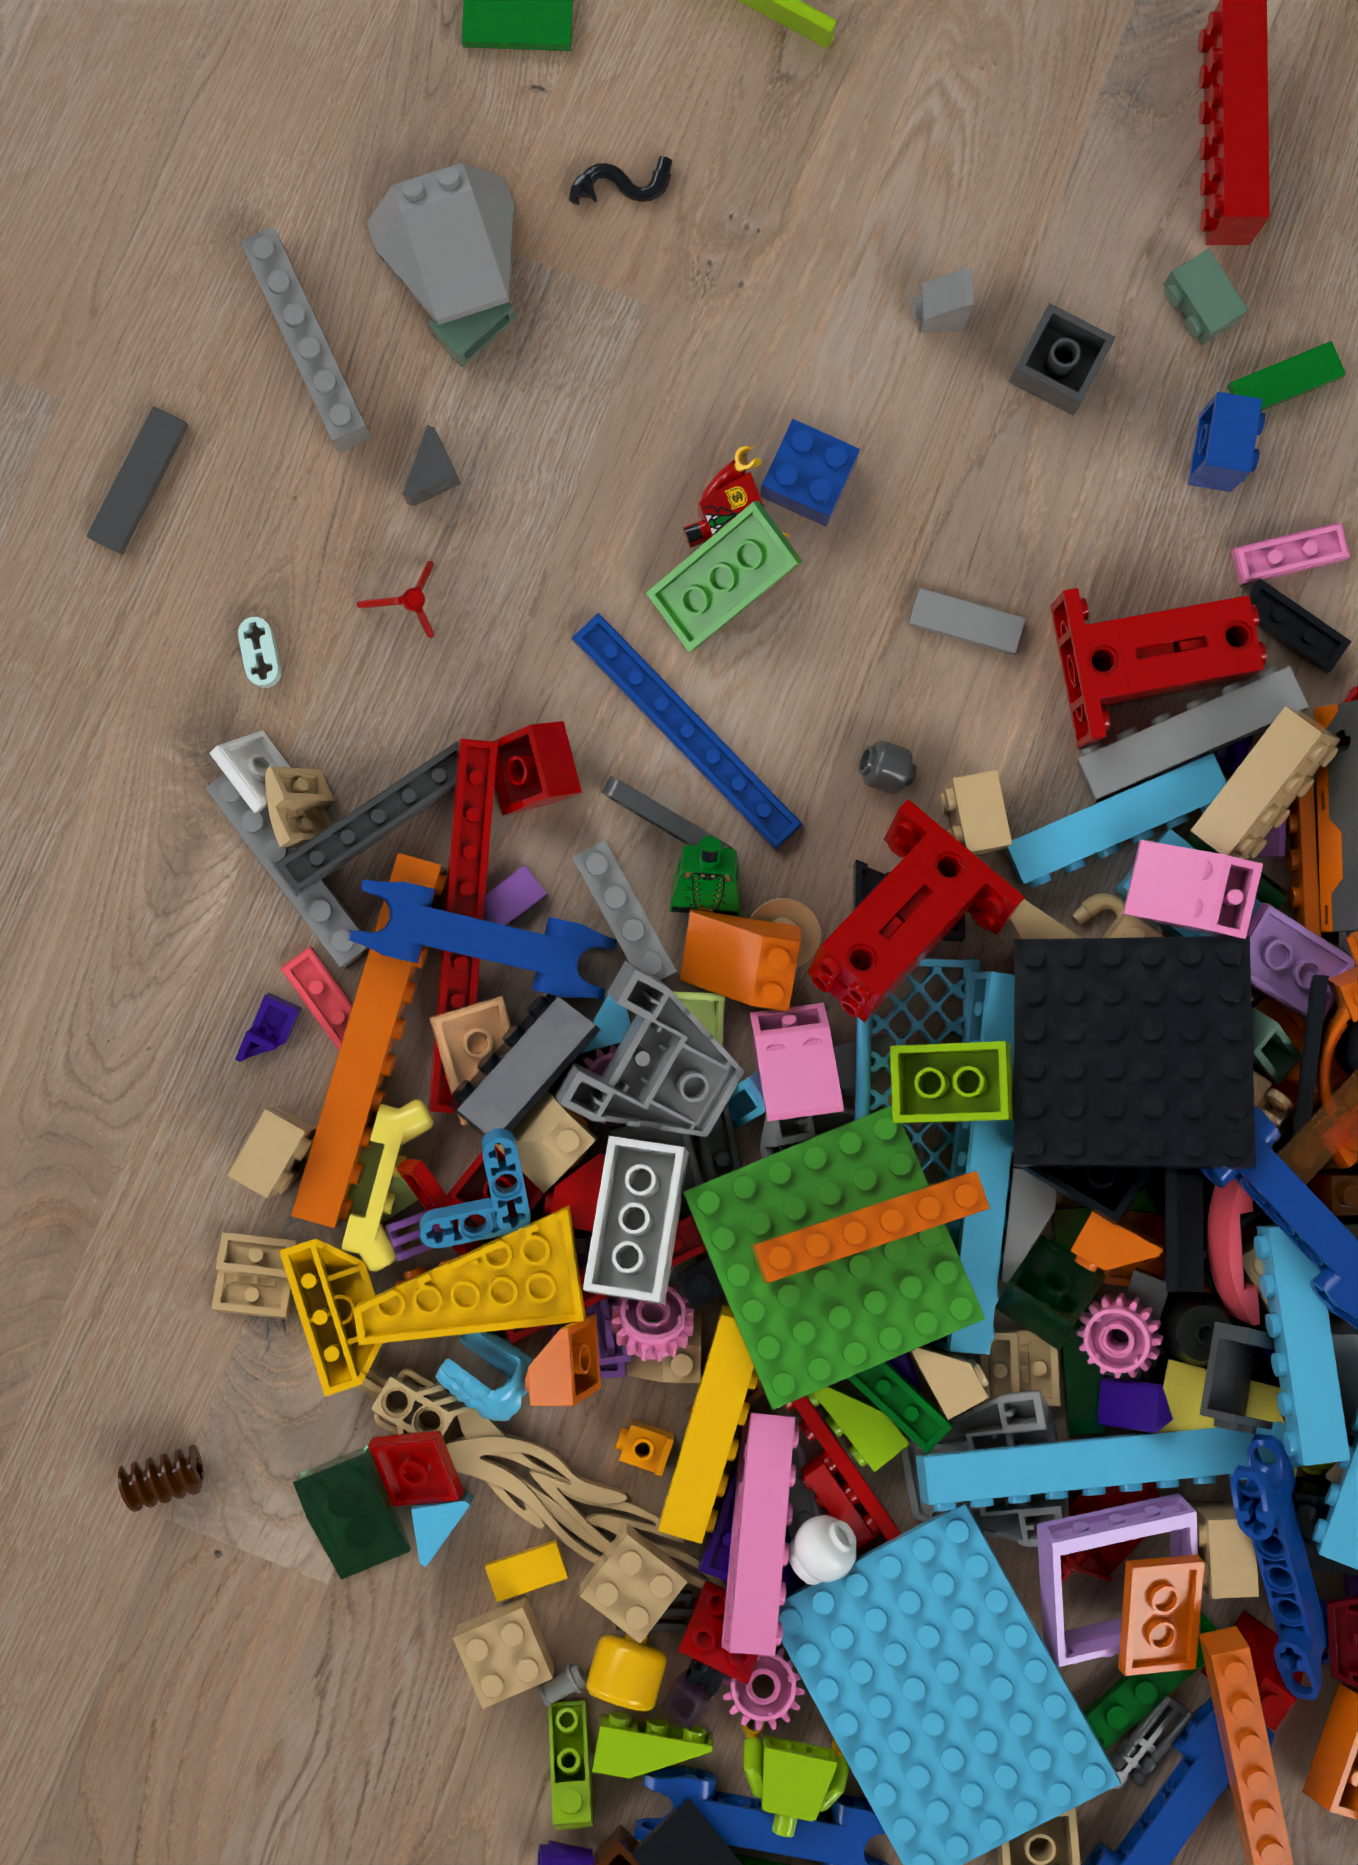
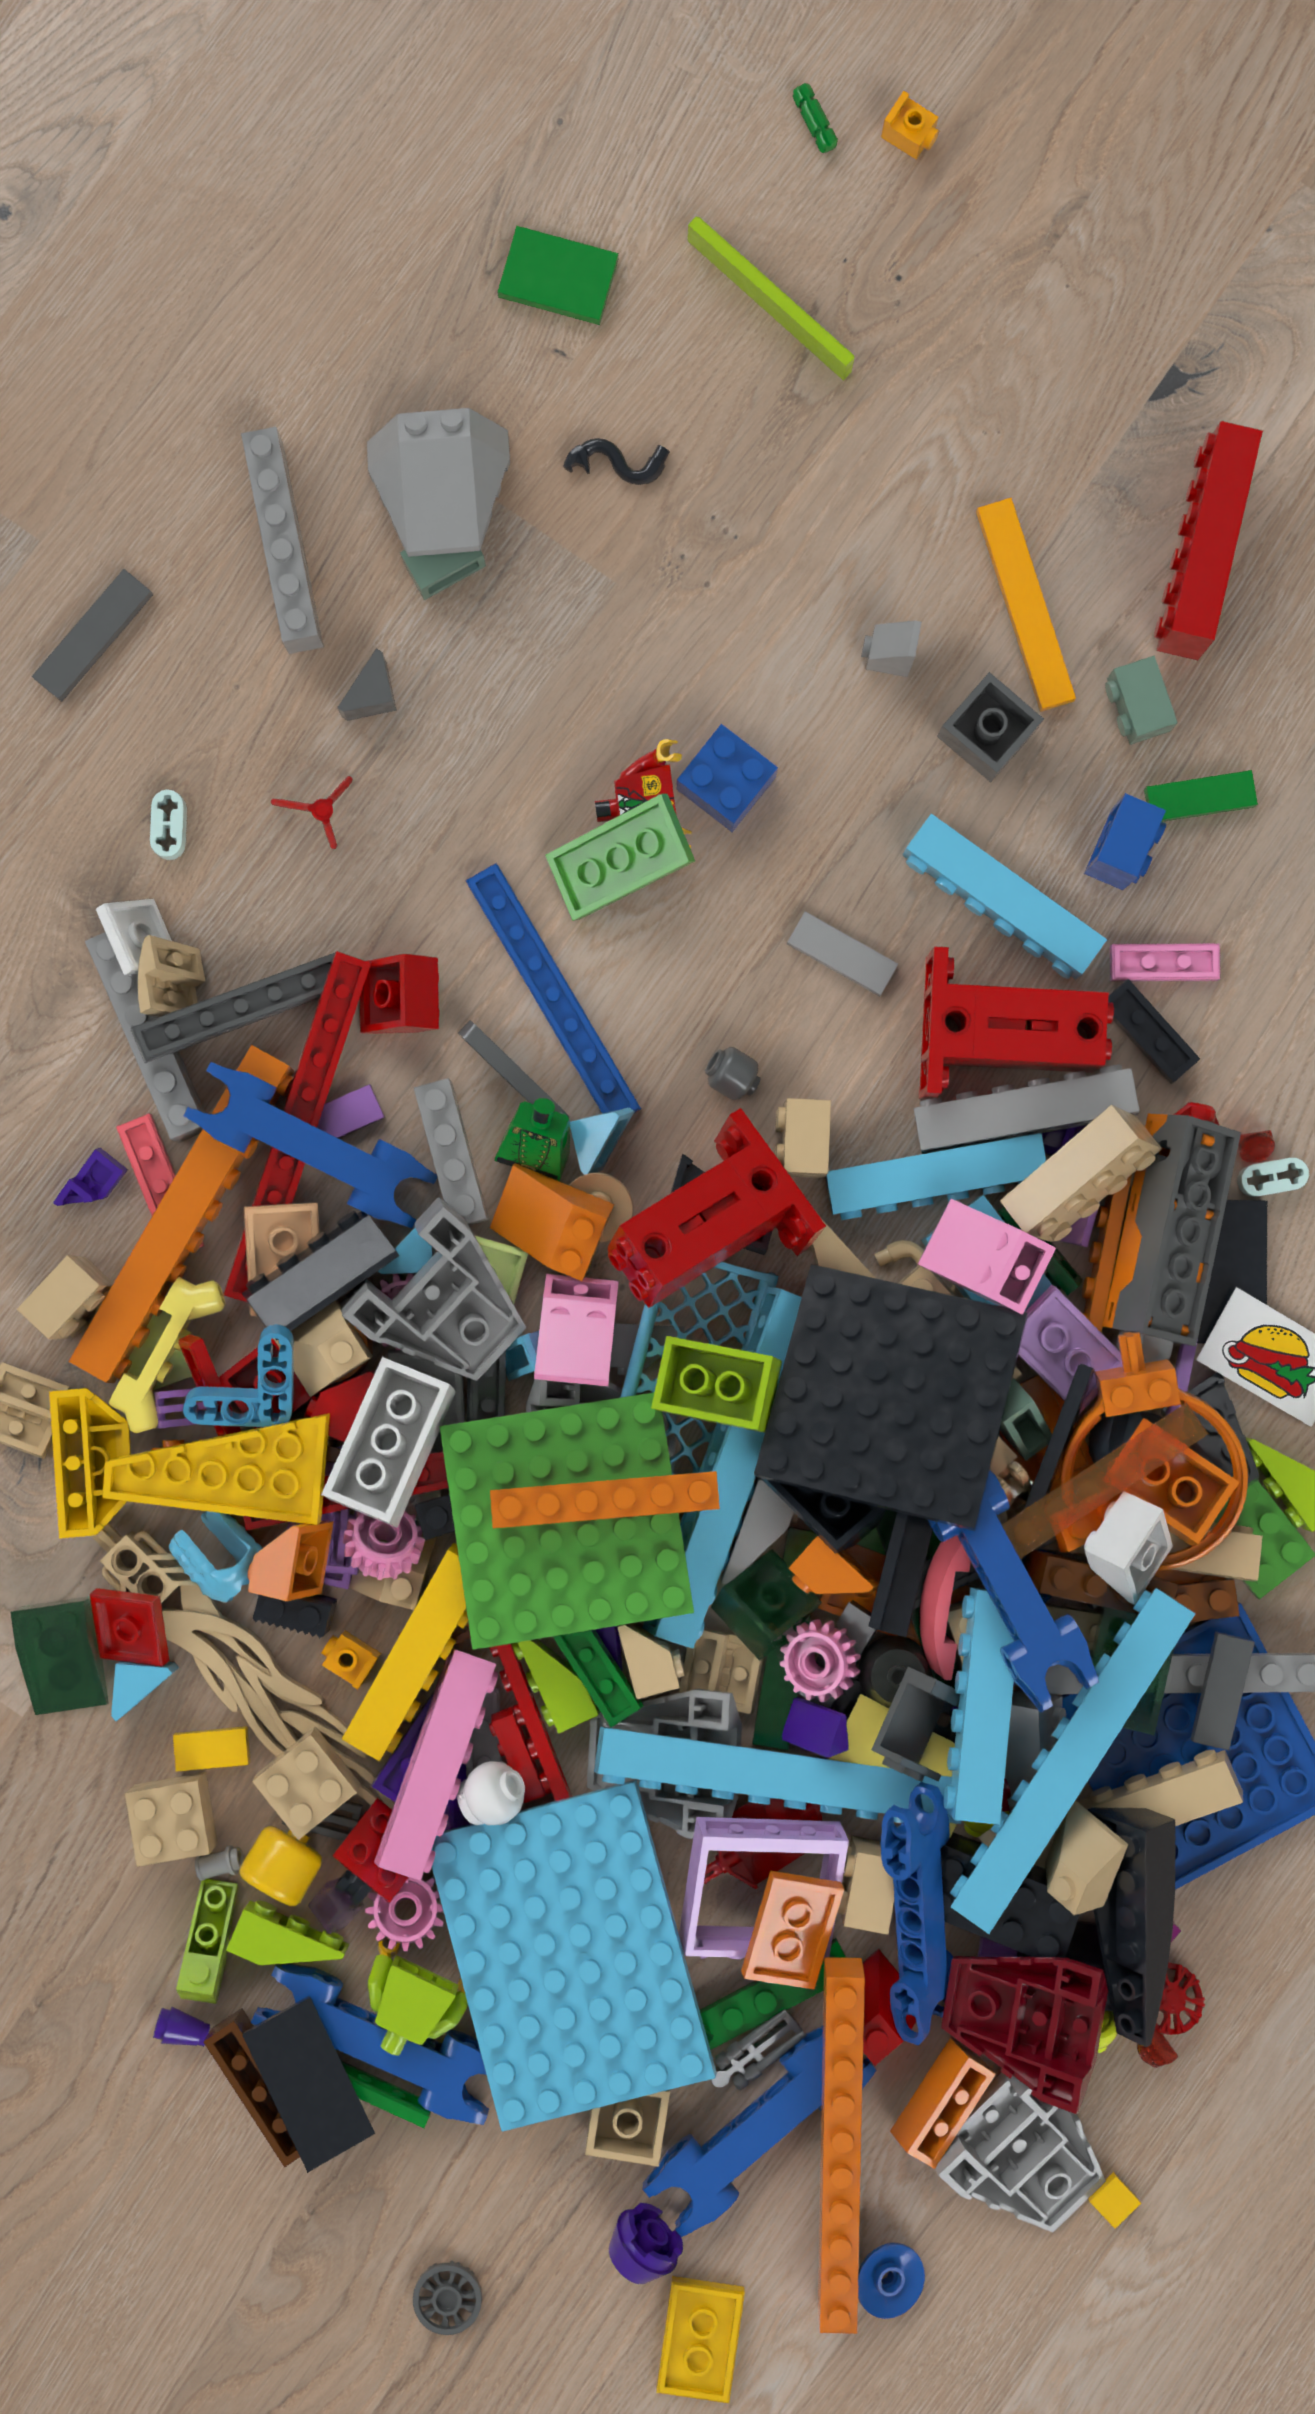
camera: 10 degrees right, 0 degrees up
none -> black brick [253,1594,337,1639]
none -> medium azure slope [570,1108,635,1175]
none -> medium azure brick [903,814,1107,980]
none -> light orange tile [976,498,1076,712]

